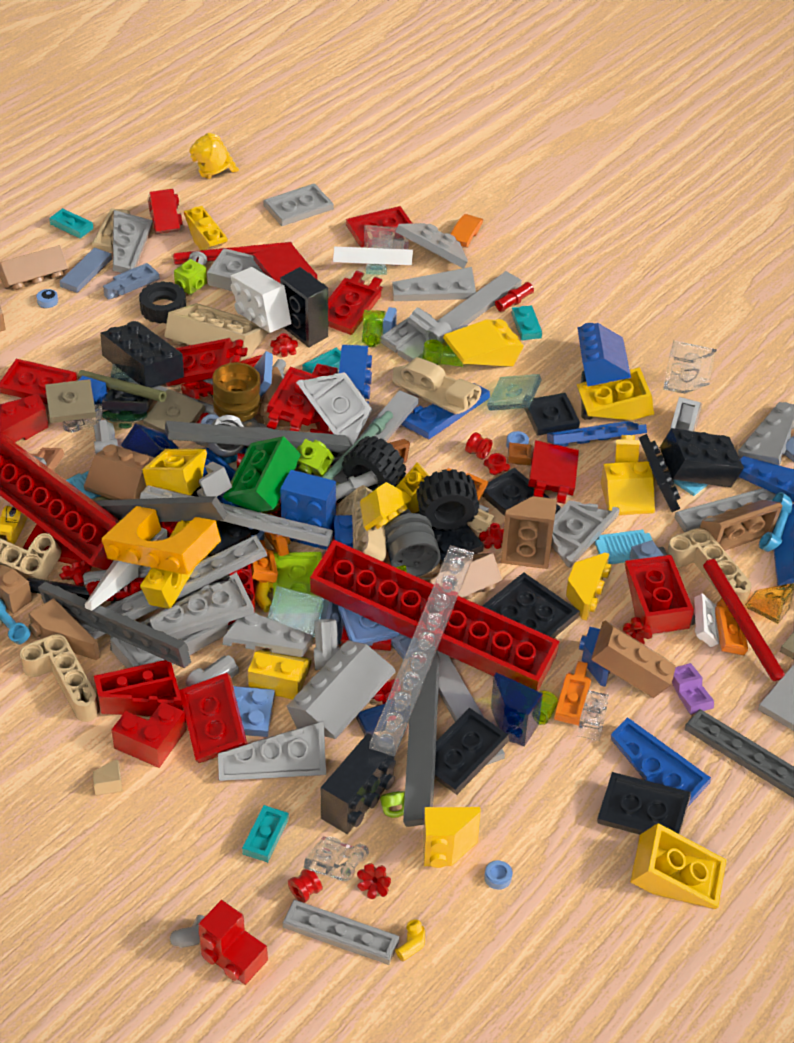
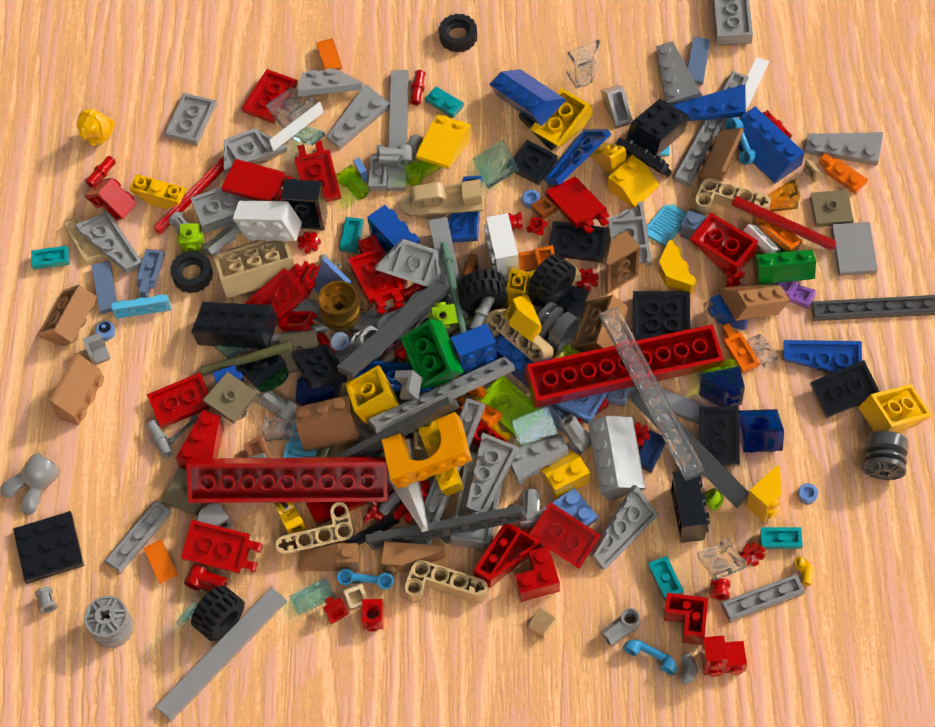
camera: 35 degrees left, 15 degrees up
none -> light grey panel [83,332,111,365]
none -> red pin [85,155,116,187]
none -> medium azure plate [111,295,171,319]
none -> light grey hinge [201,223,242,255]
none -> light grey wing [224,128,287,175]
none -> clear leg [262,417,299,442]
none -> black plate [292,345,347,389]
none -> black tyre [439,13,477,52]
none -> white brick [484,213,520,282]
none -> light grey piece [600,608,640,647]
none -> dark azure bar [623,640,678,675]
none -> red brick [664,593,708,645]
none -> clear blue slope [739,409,784,453]
none -> green slope [752,250,816,284]
none -> teal plate [760,527,803,549]
none -> dark grey wheel [863,431,909,480]

